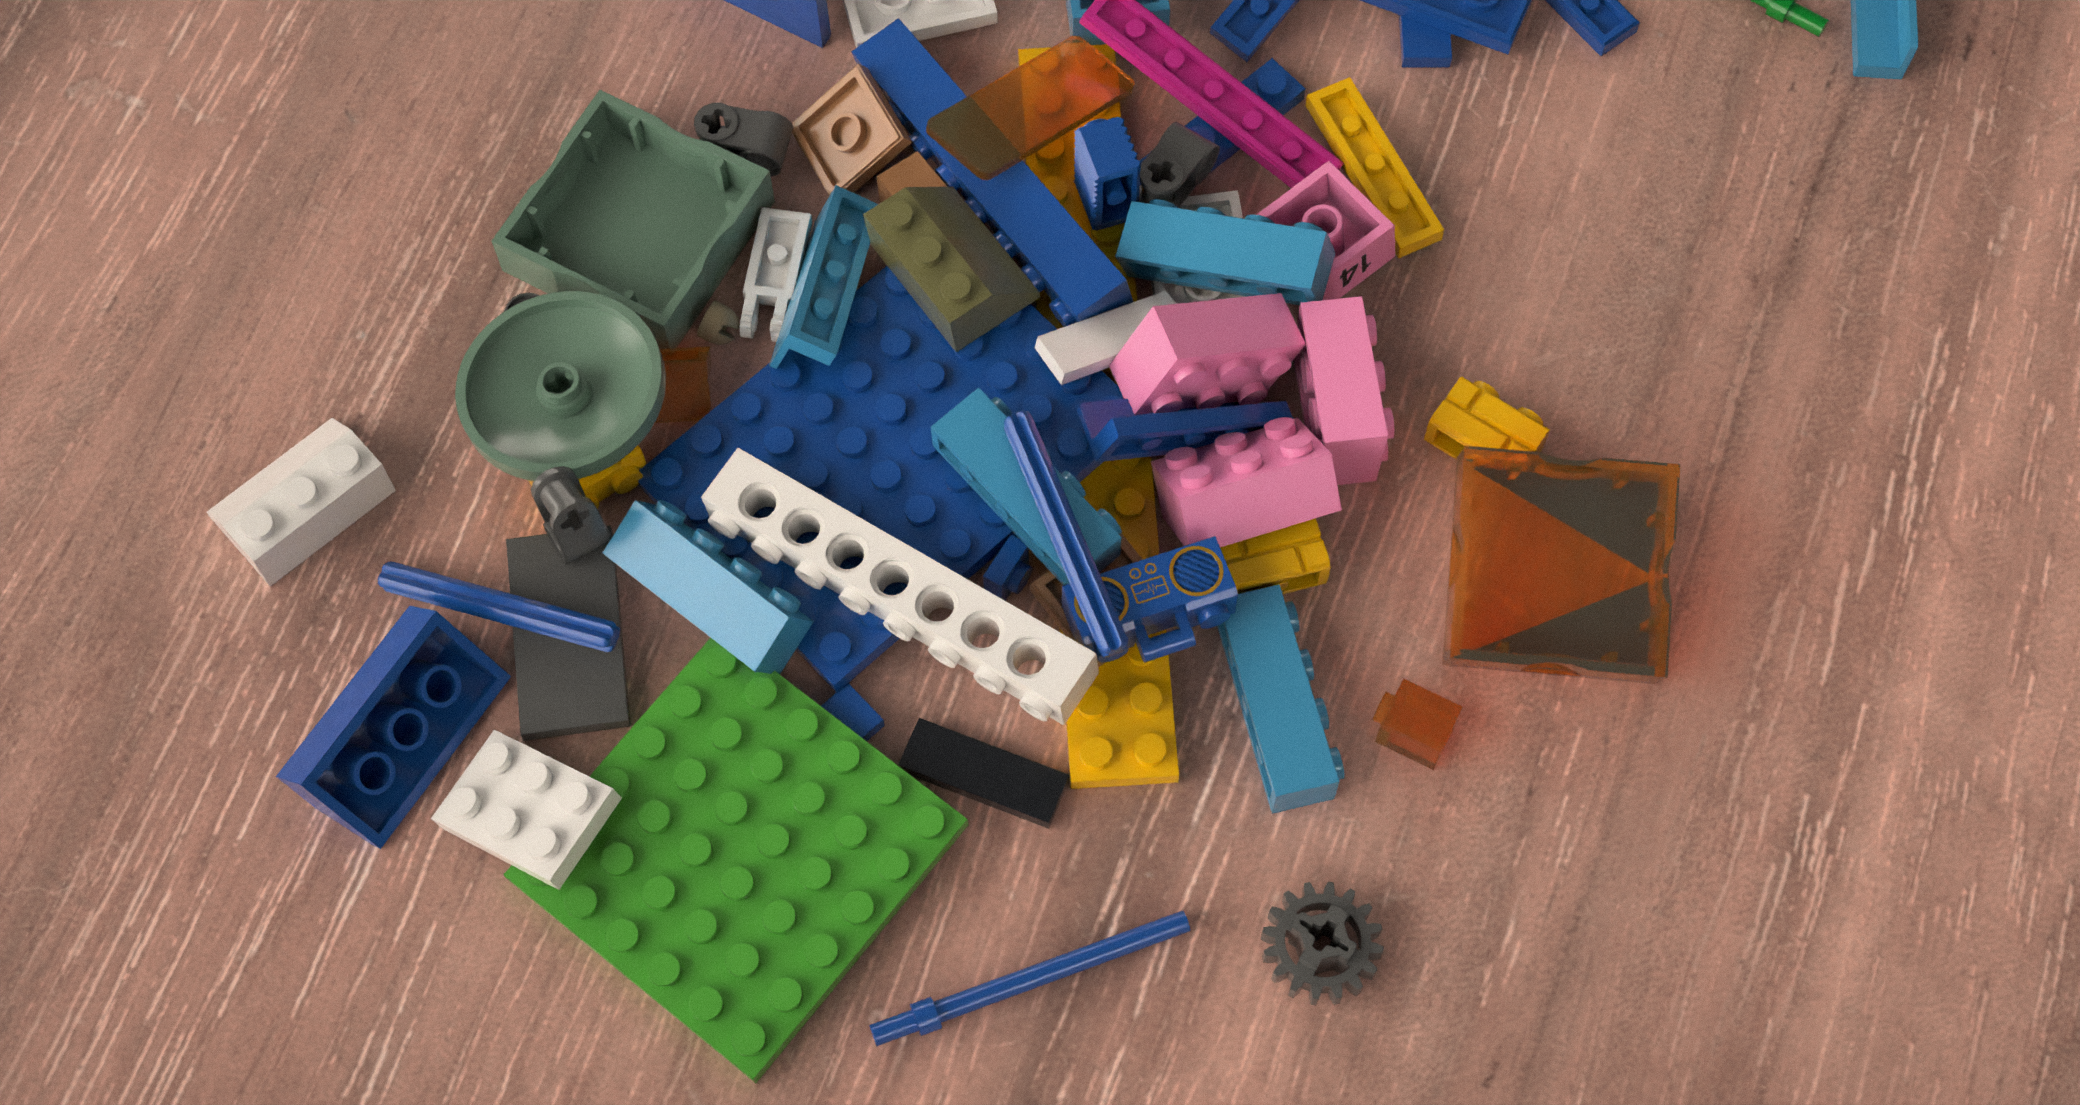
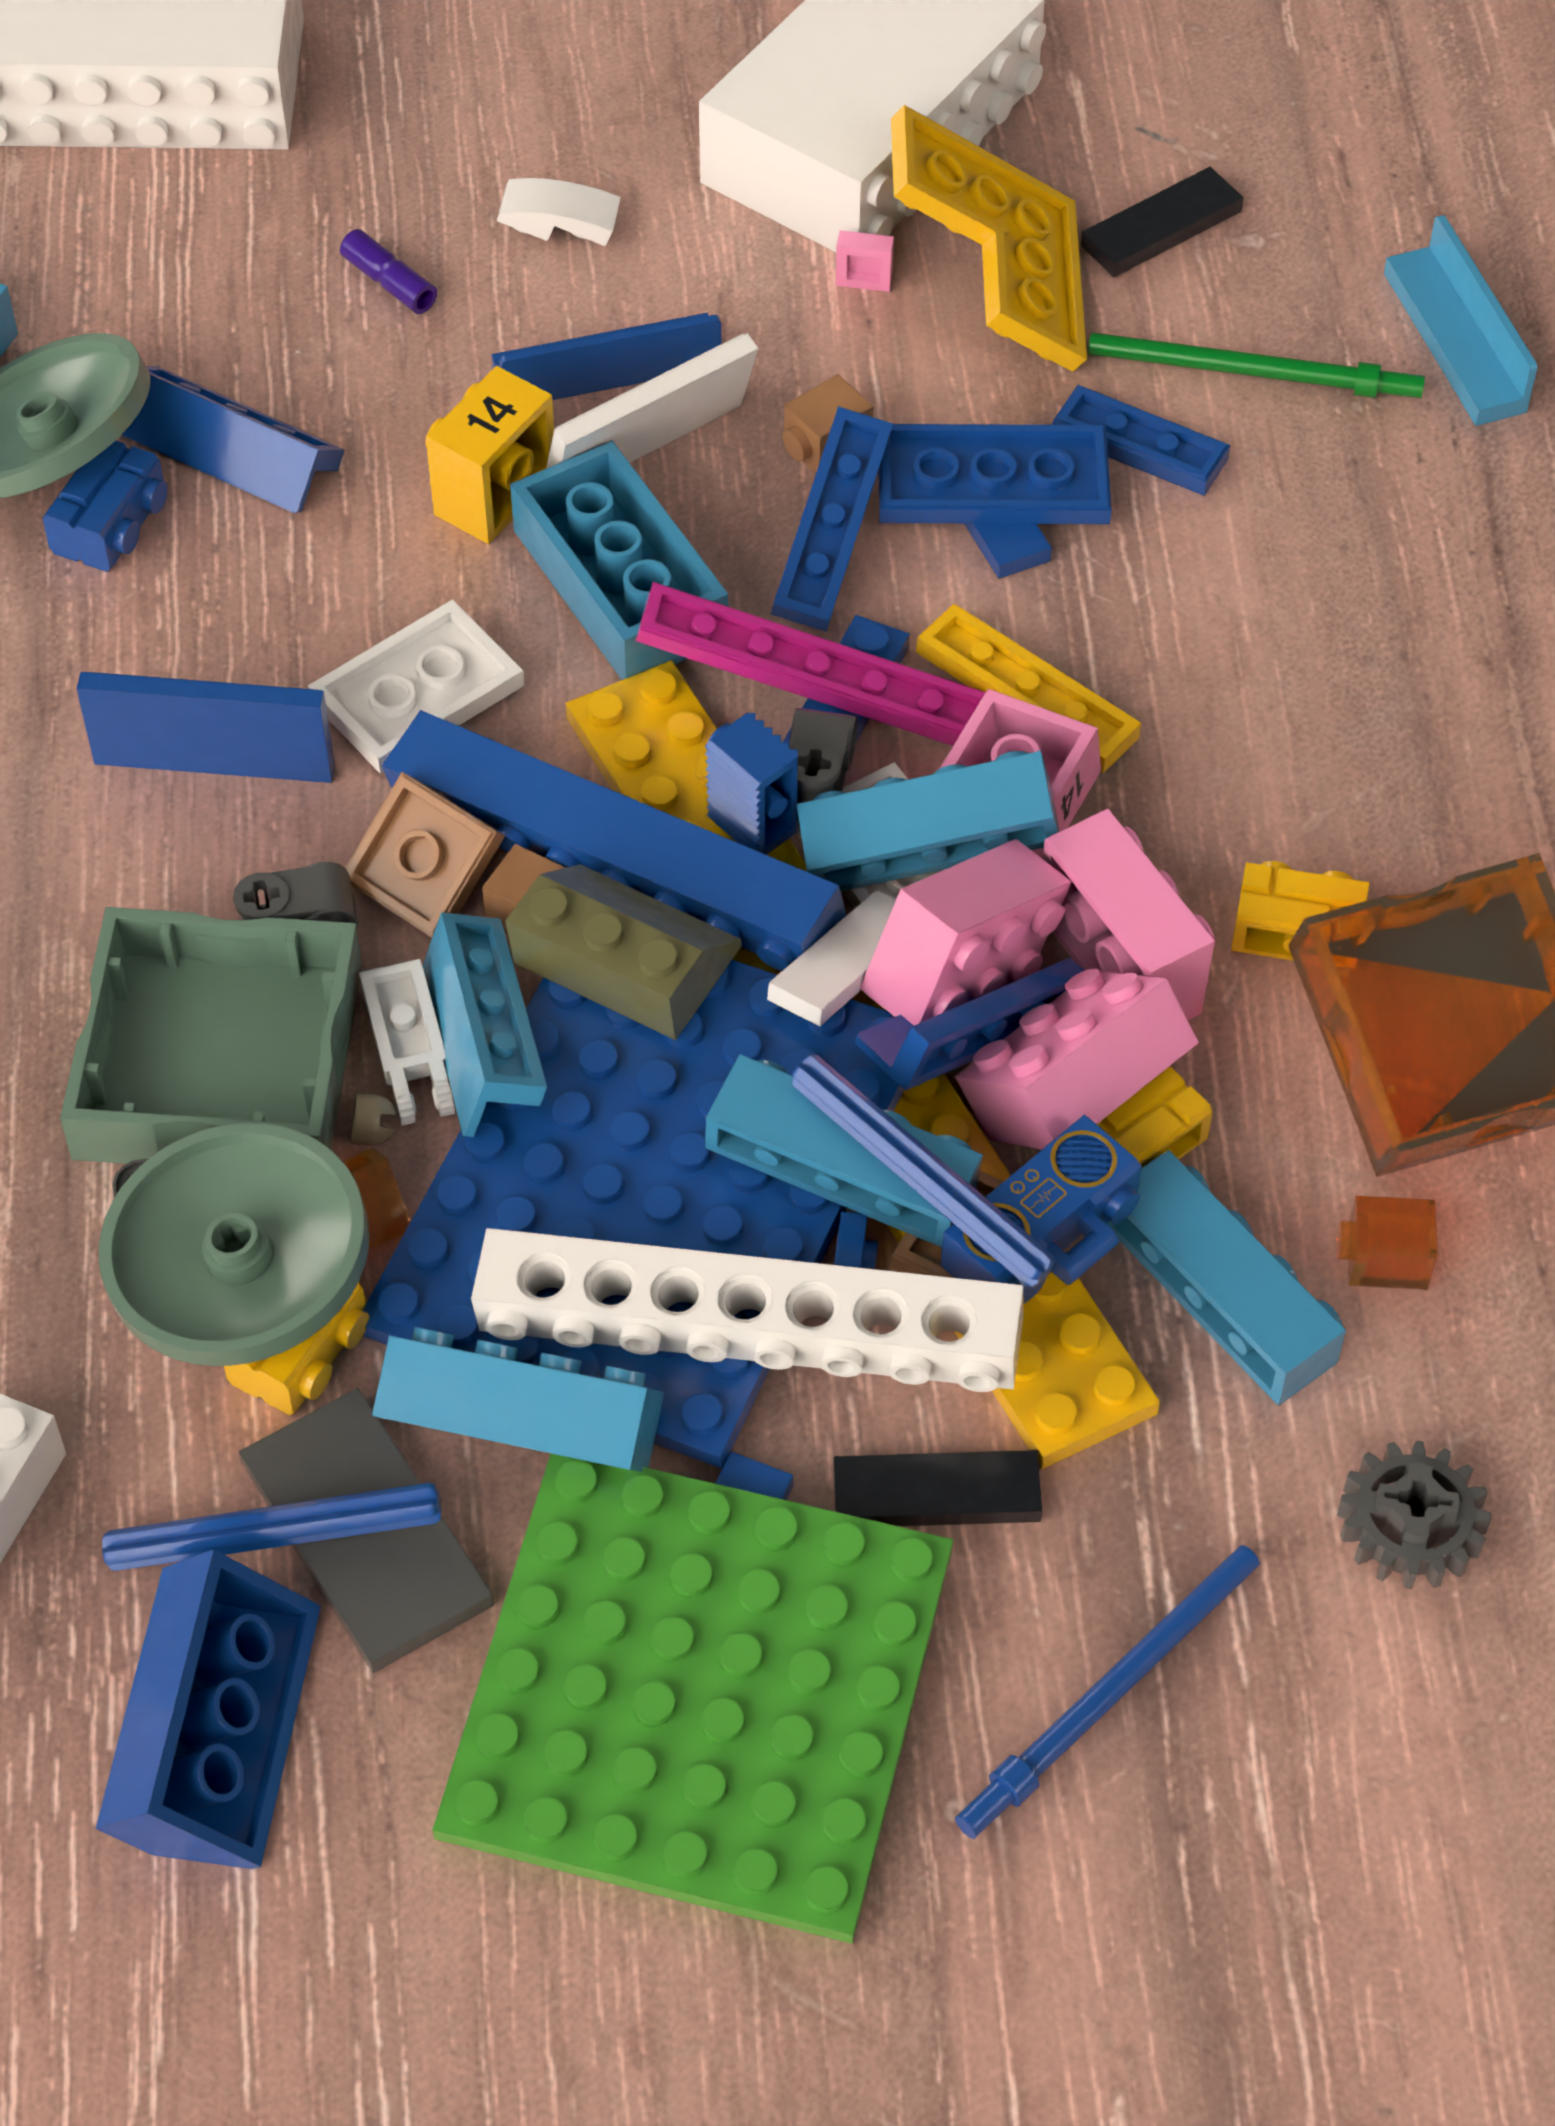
camera: 25 degrees left, 10 degrees down
white plate [431,730,622,890] -> none
dark grey piece [531,466,612,565] -> none
clear orange piece [926,36,1135,180] -> none

